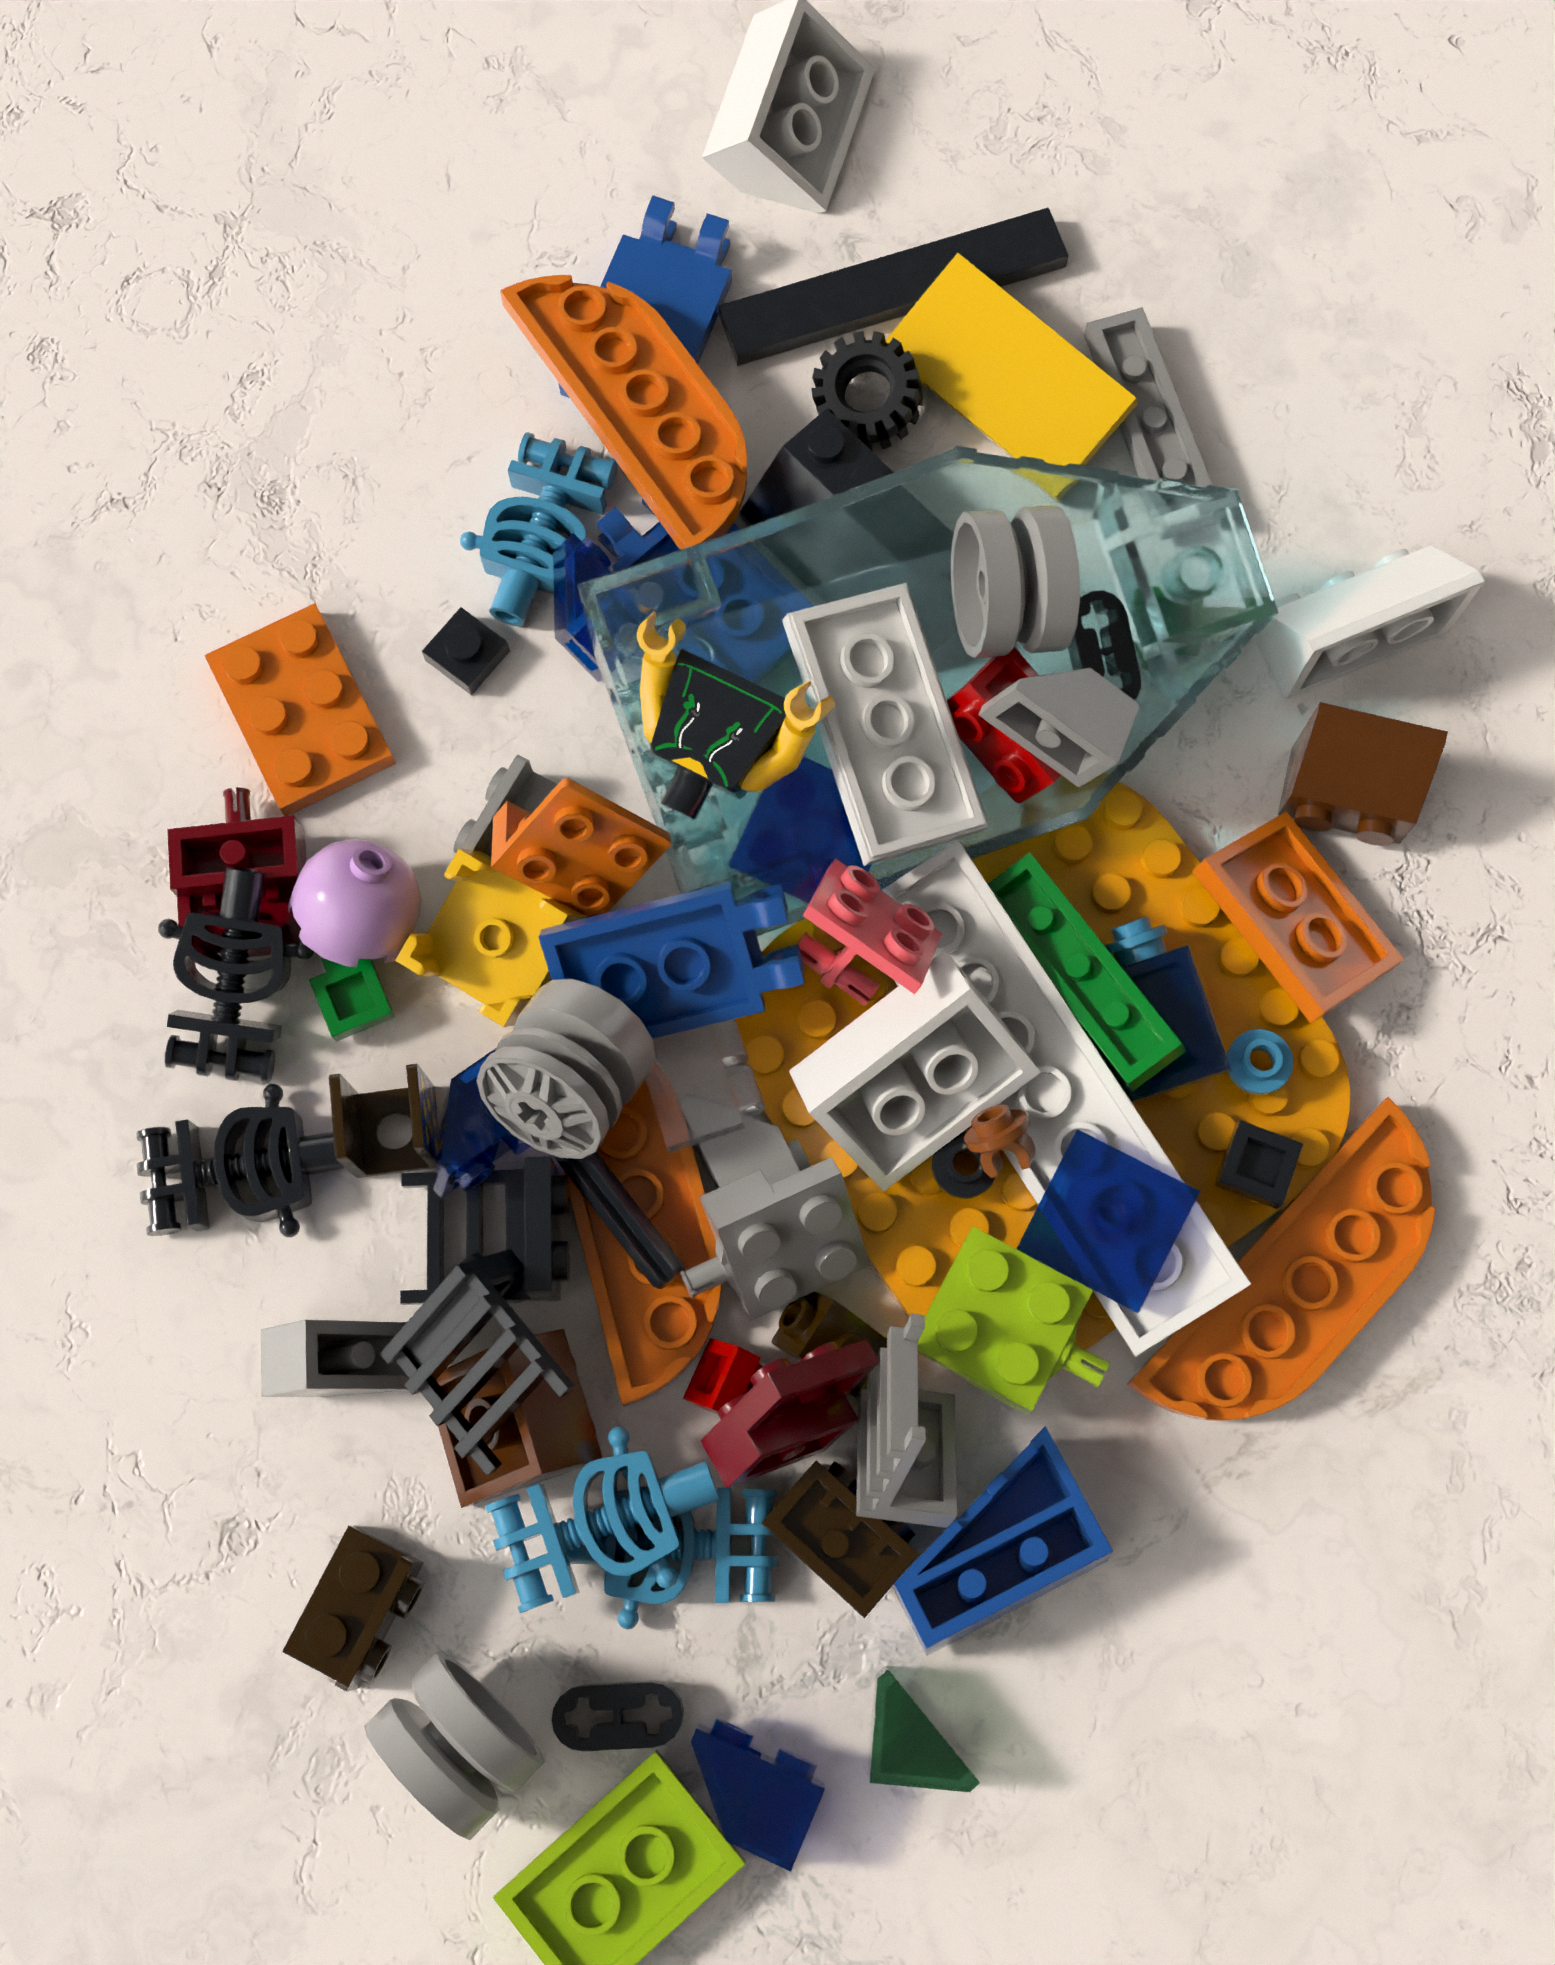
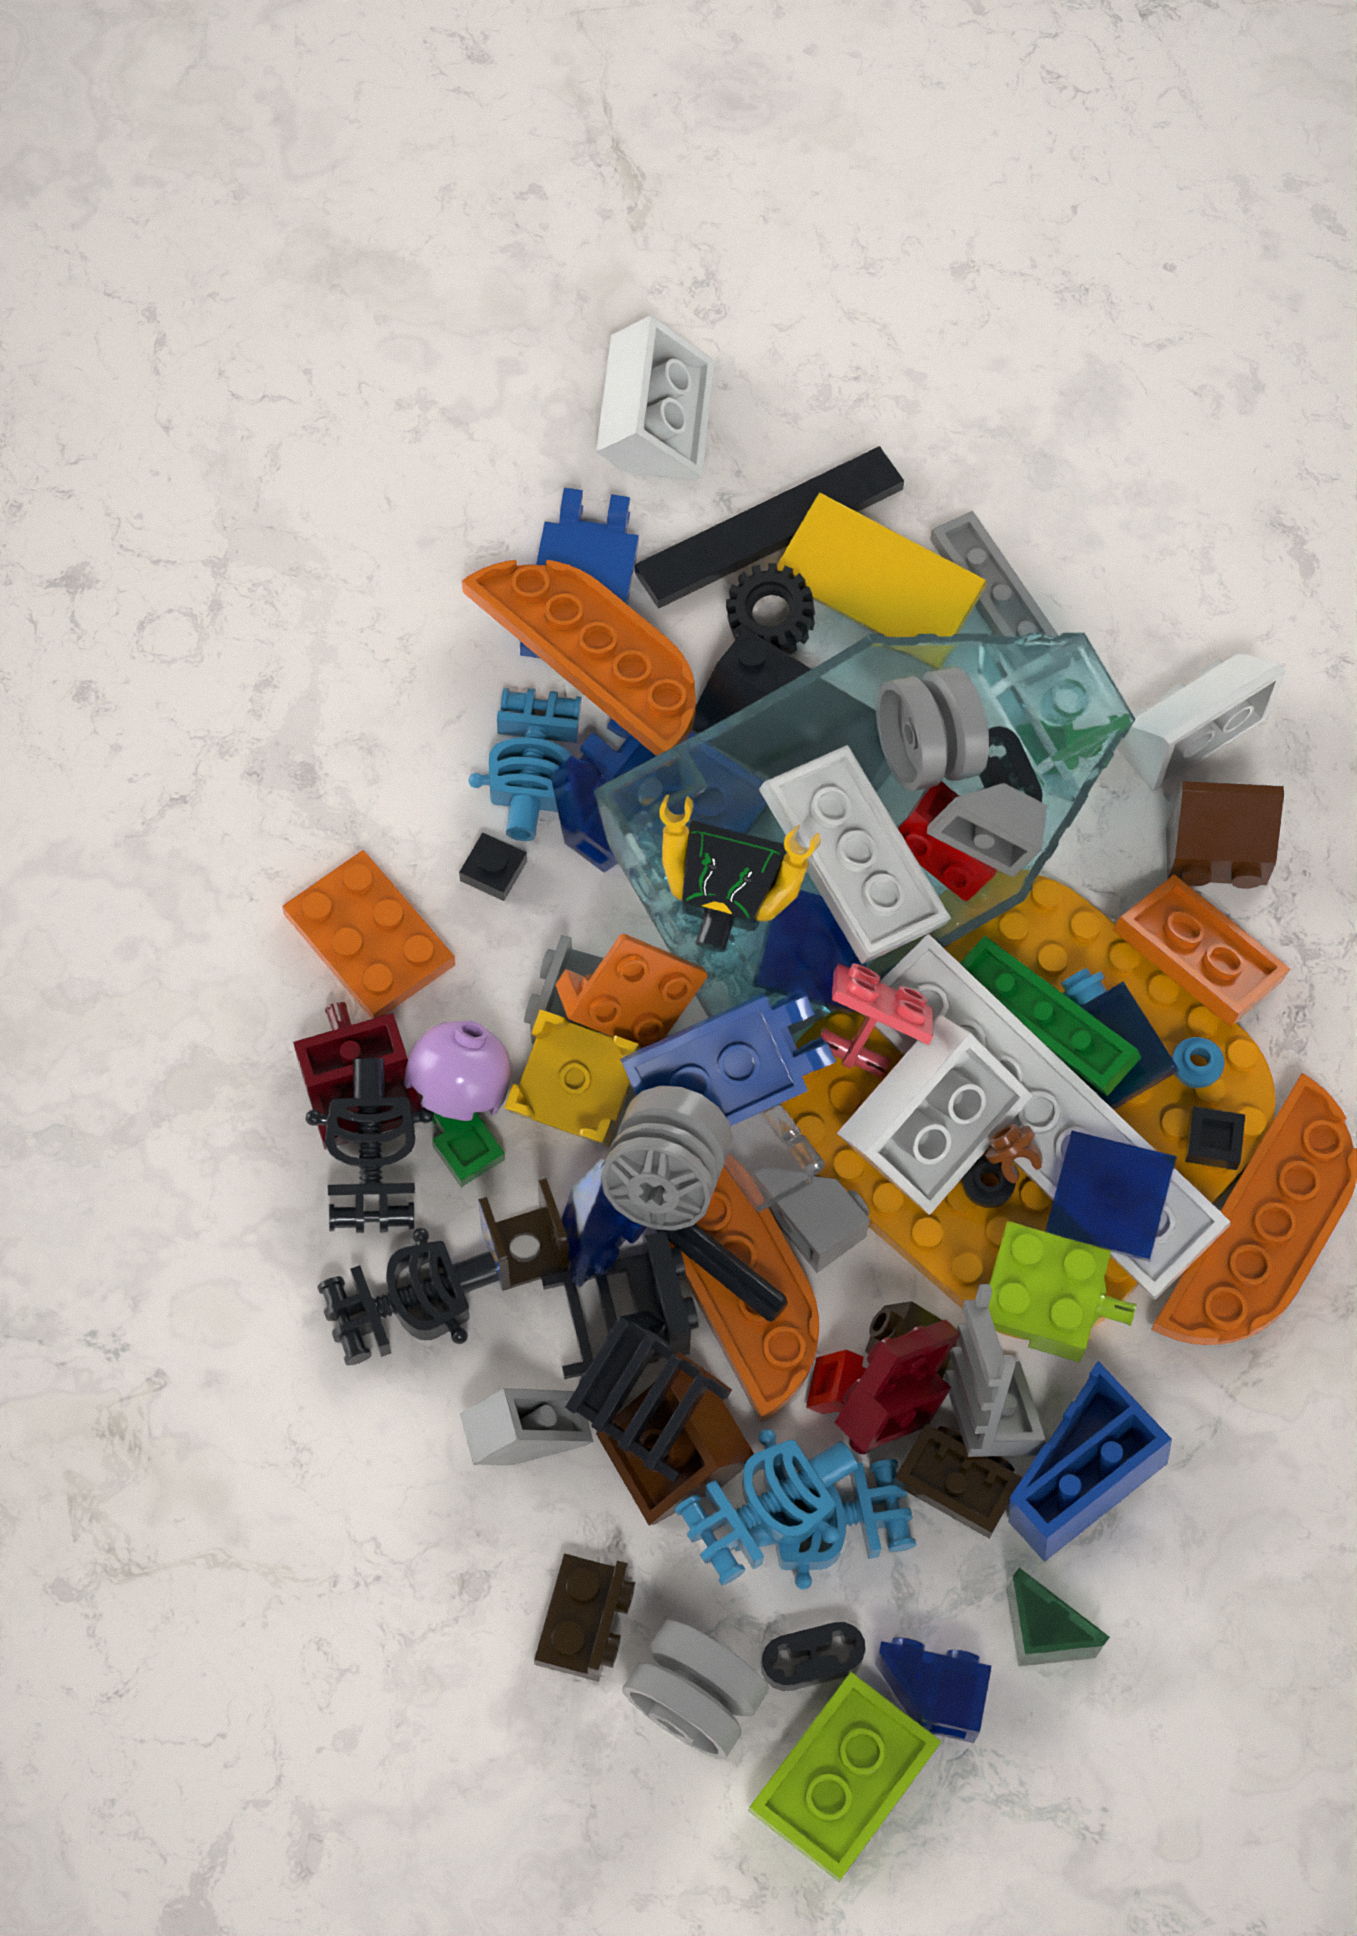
camera: 15 degrees left, 10 degrees down
light grey plate [680,1157,870,1321] -> none

